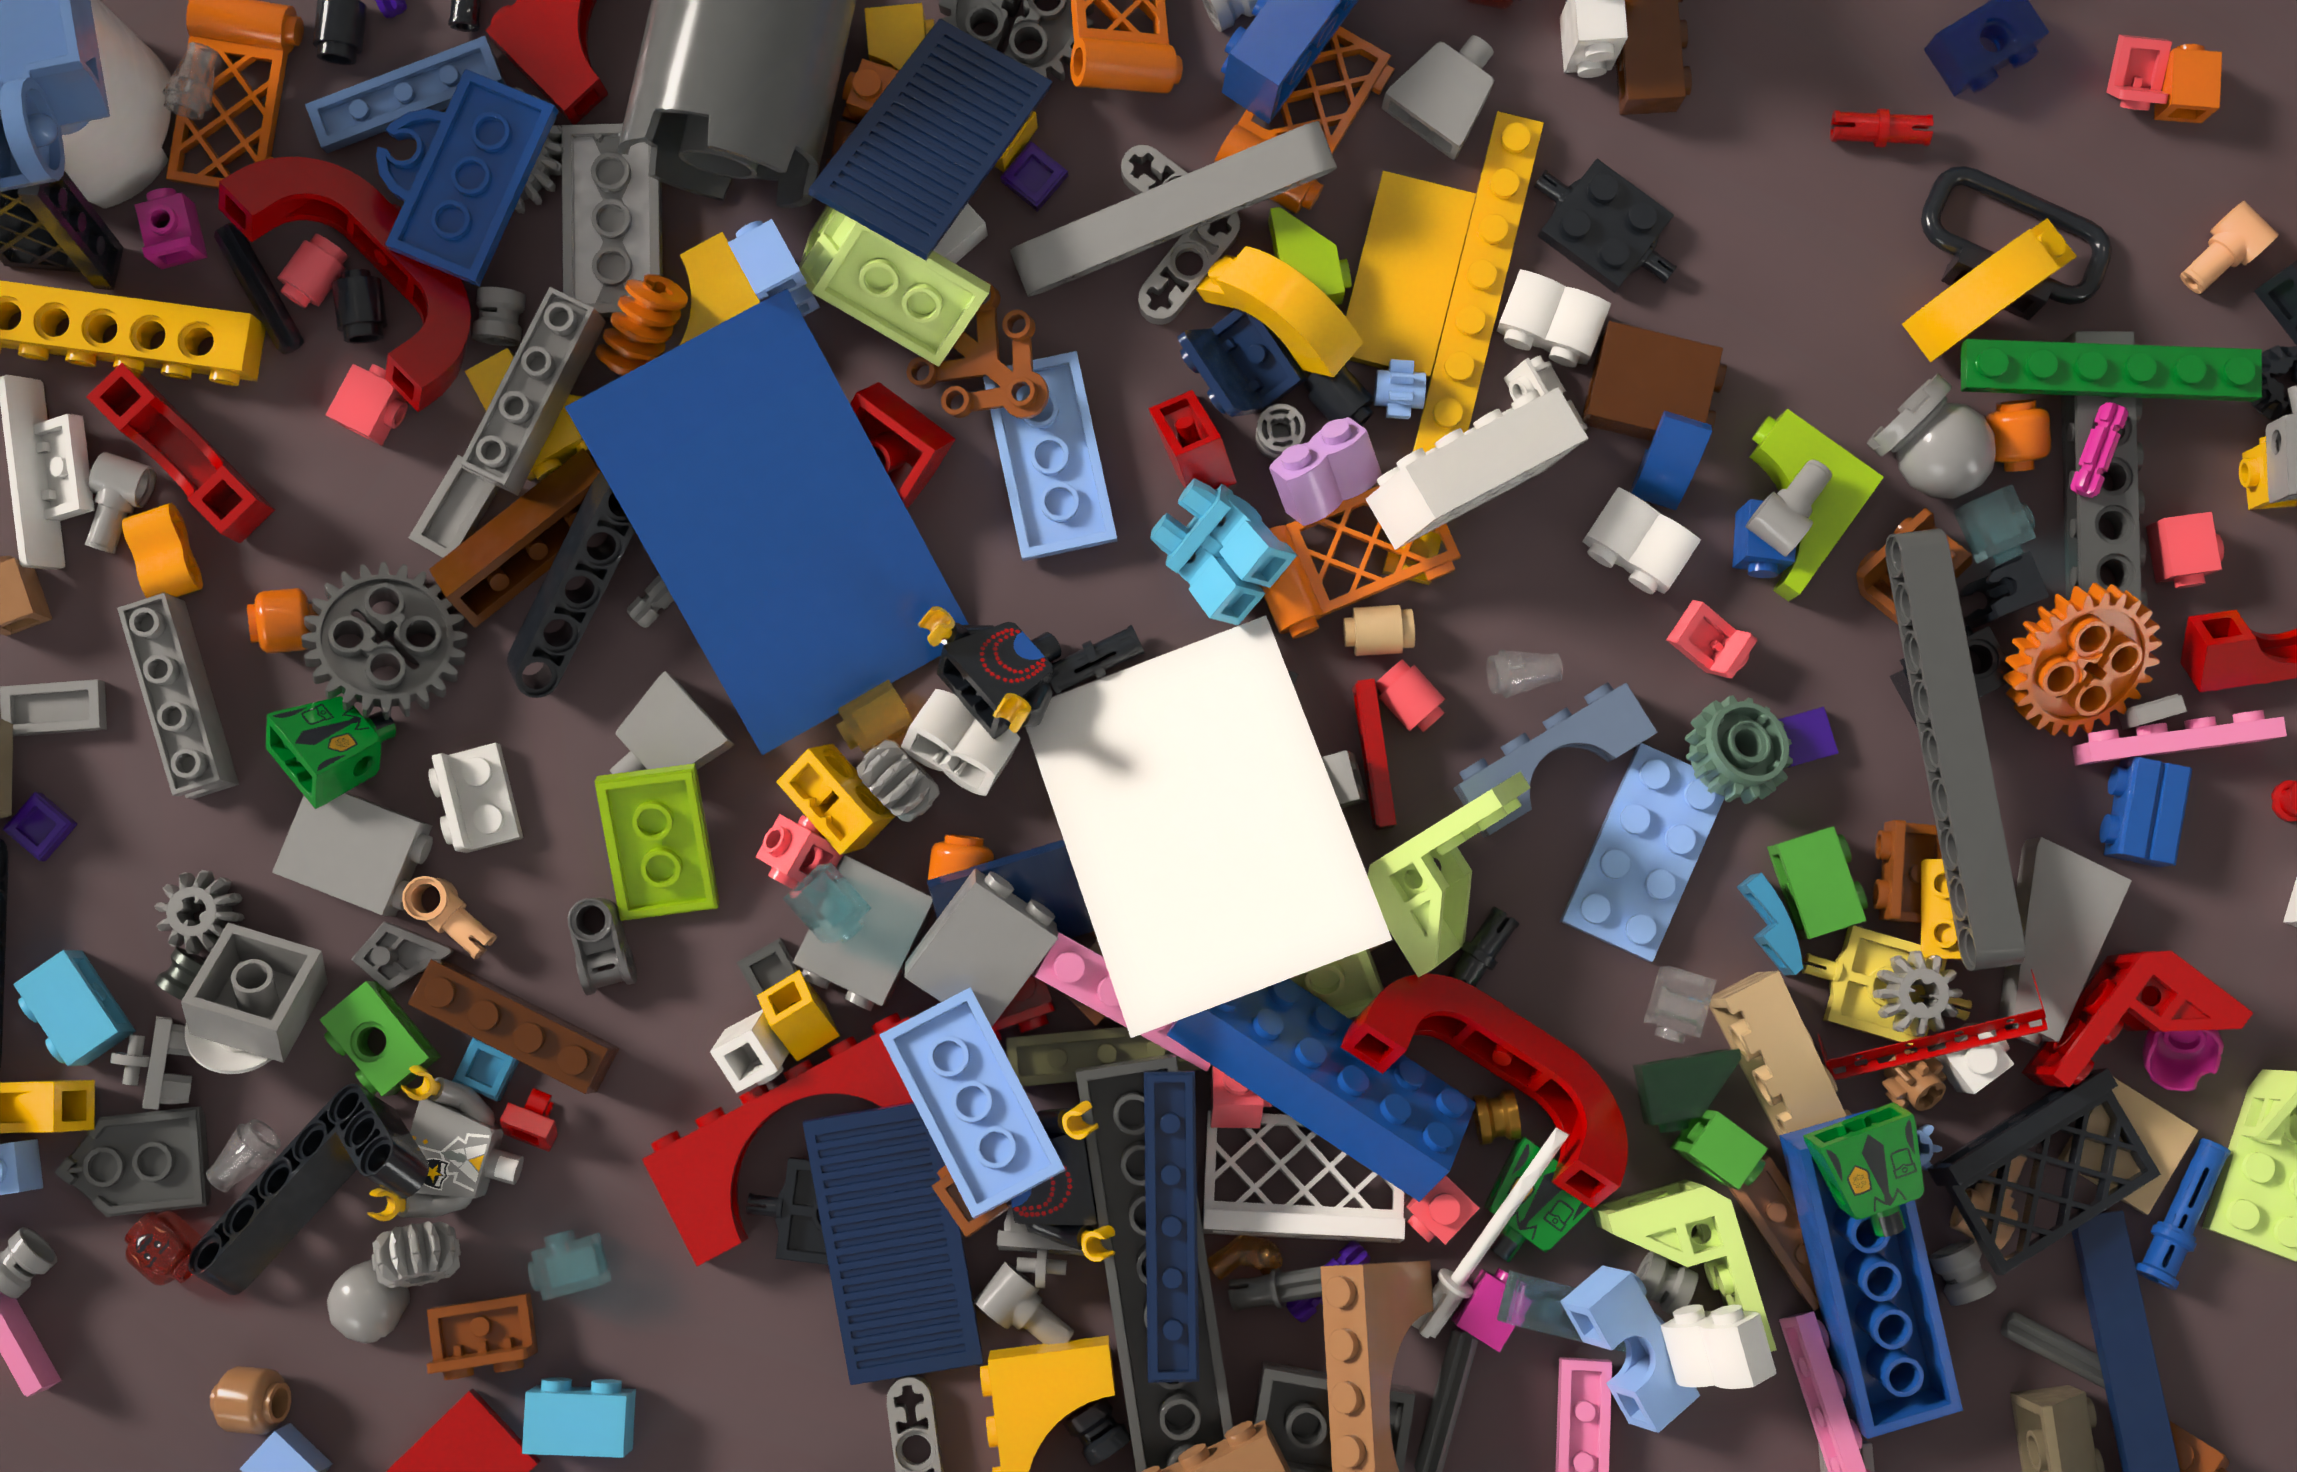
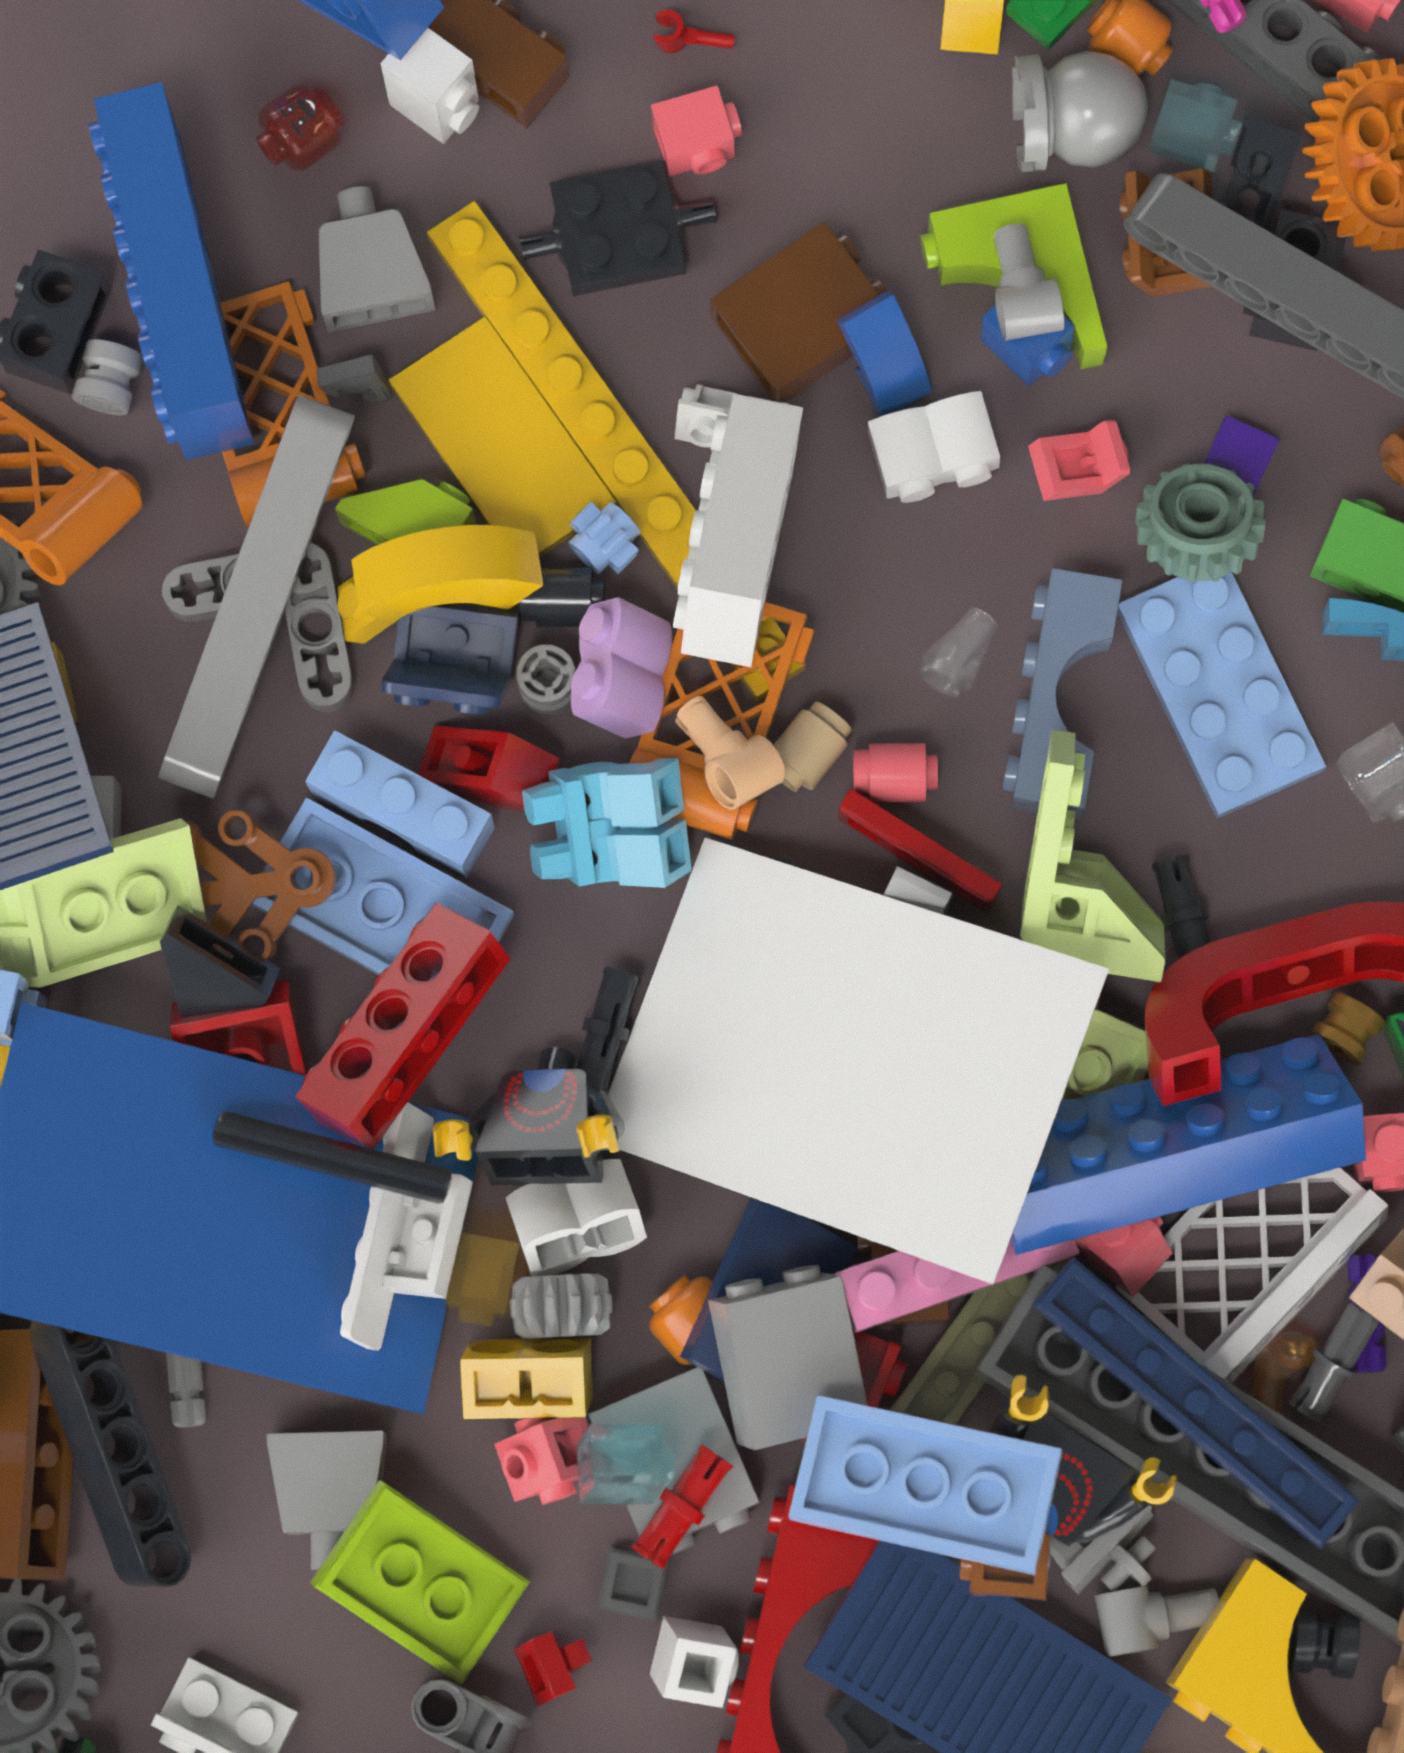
camera: 45 degrees left, 5 degrees down
yellow brick [757,970,840,1062] -> none
dark purple tile [1000,142,1068,212] -> none
white brick [1496,269,1611,367] -> none
none -> black slope [160,905,280,1017]
none -> black axle [213,1111,452,1204]
none -> red brick [295,902,511,1149]
none -> light blue arch [305,730,495,879]
none -> dark grey tile [316,354,392,403]
none -> white bracket [340,1102,473,1350]
none -> red tile [514,1631,592,1707]
none -> red pin [631,1444,734,1569]
none -> coral brick [651,85,742,177]
none -> red hand [652,10,735,54]
none -> light nougat pin [675,696,785,810]

